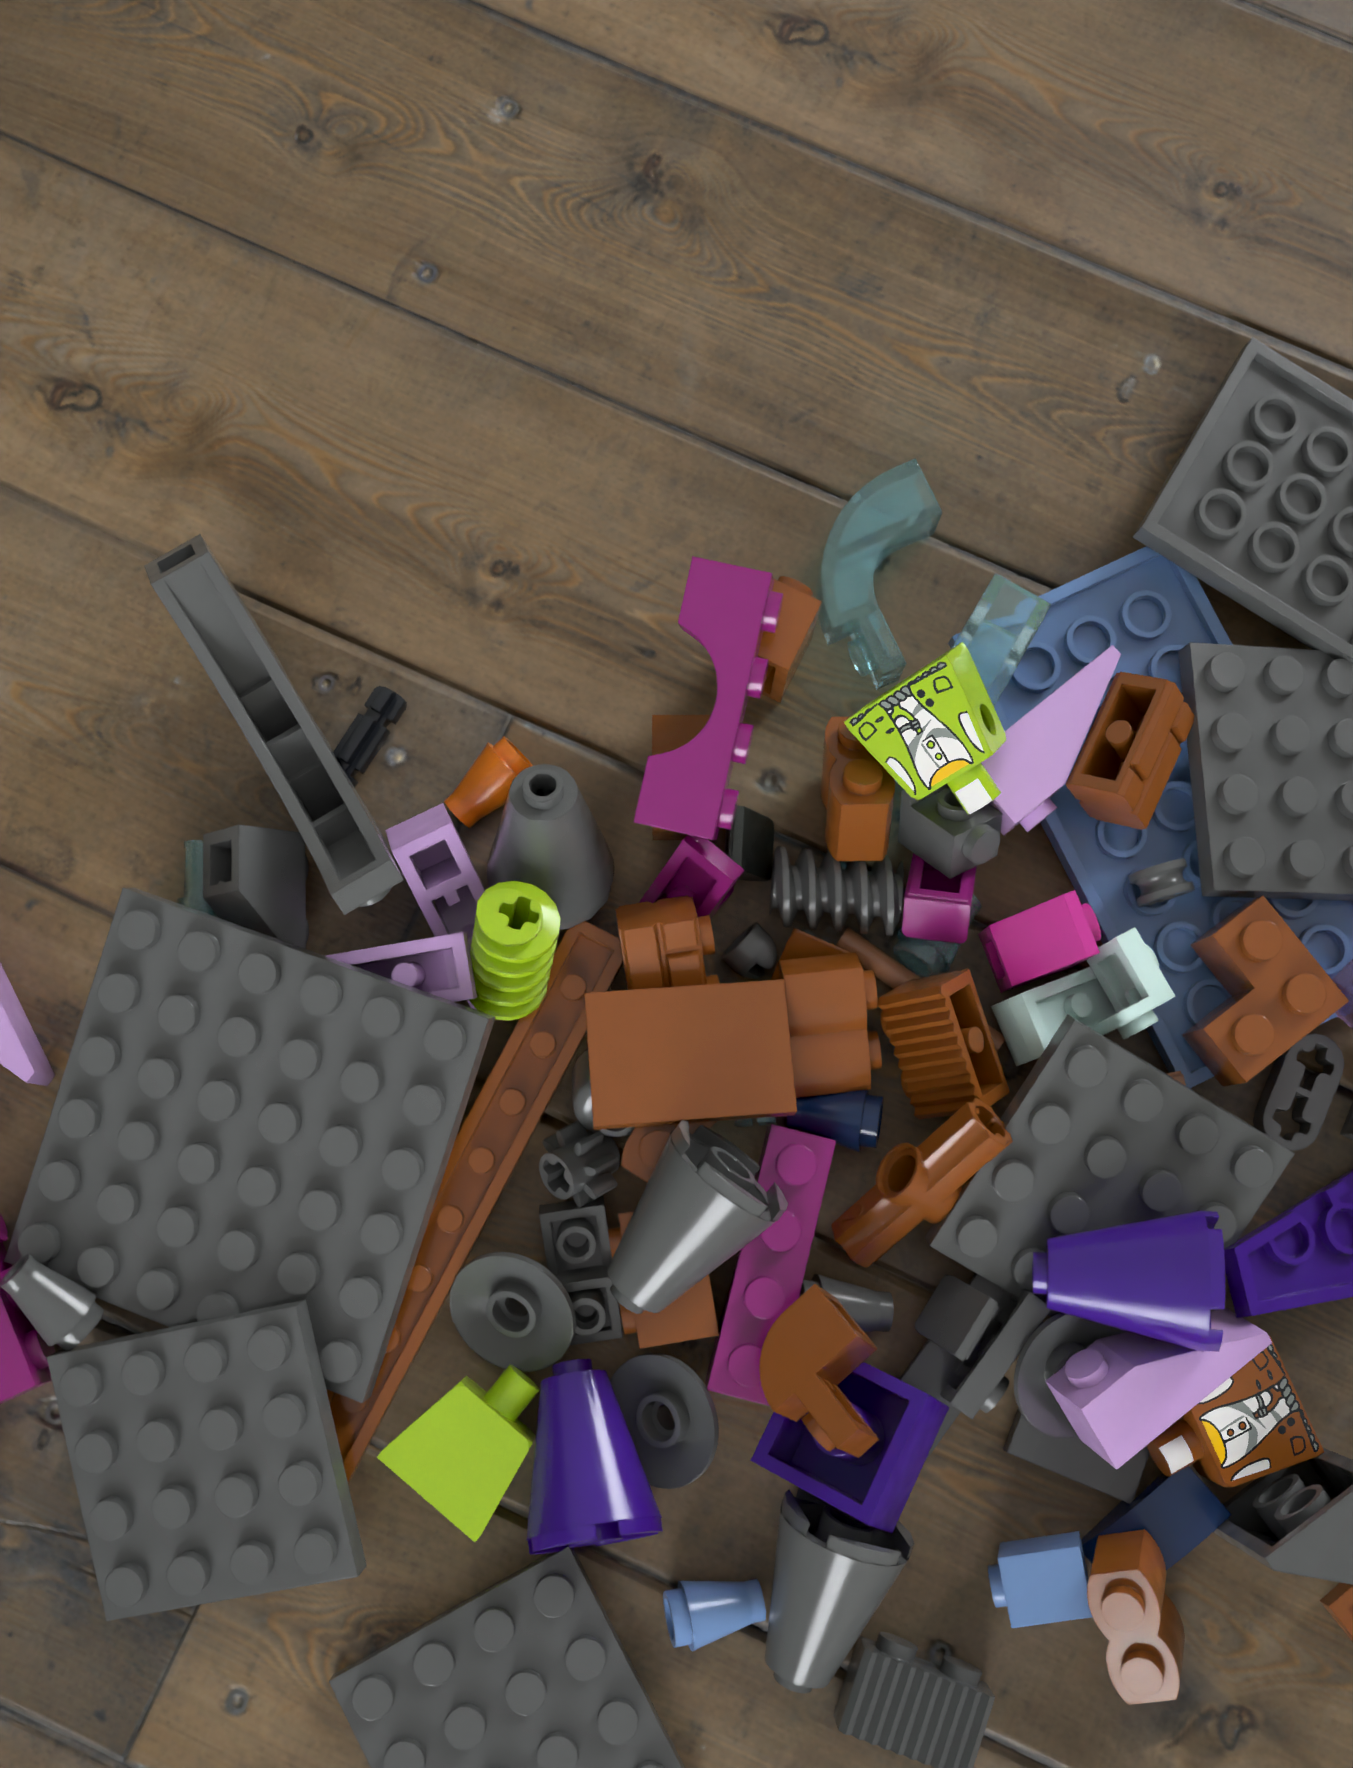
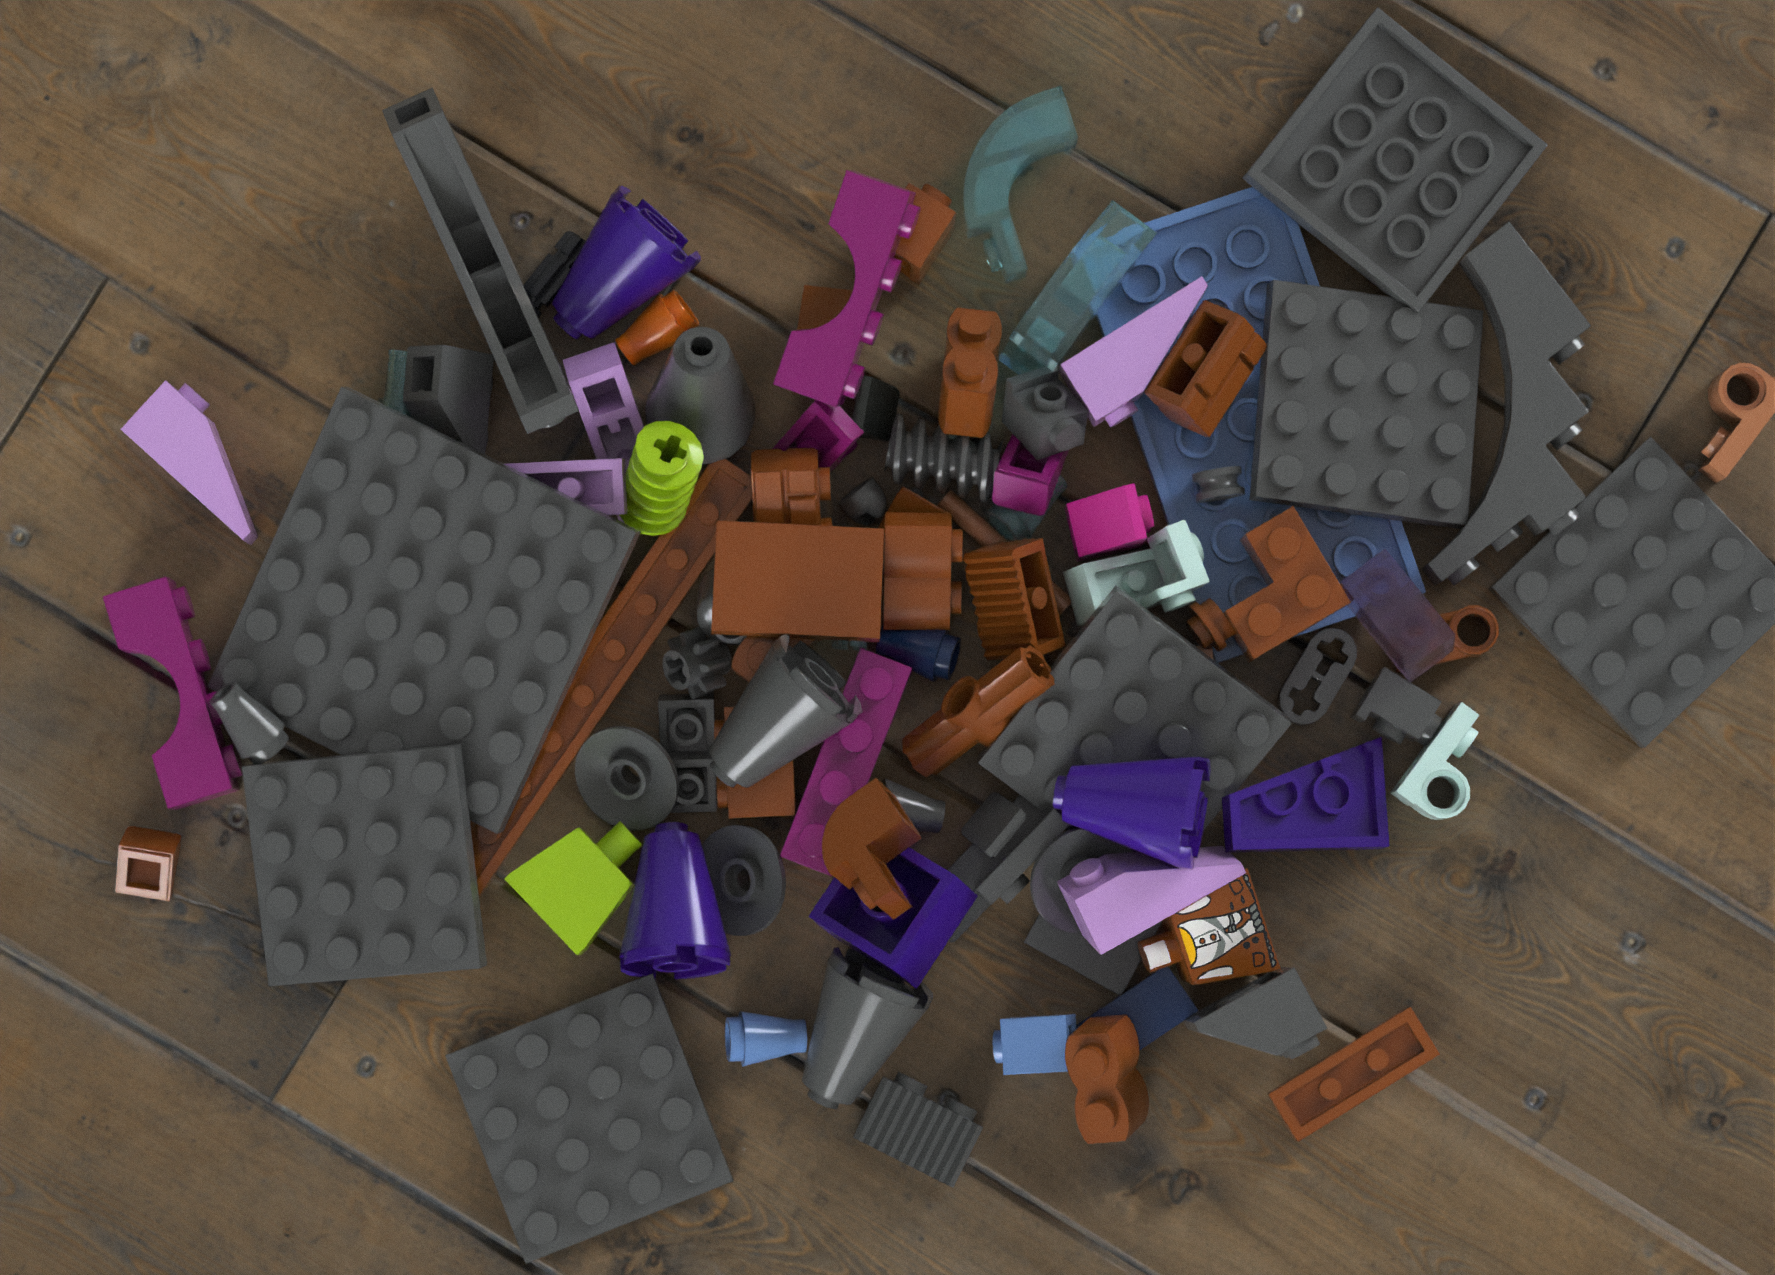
camera: 10 degrees right, 5 degrees up
torso [844,641,1006,815] -> none
none -> dark purple cone [552,185,701,340]
none -> dark orange plate [1185,598,1235,652]

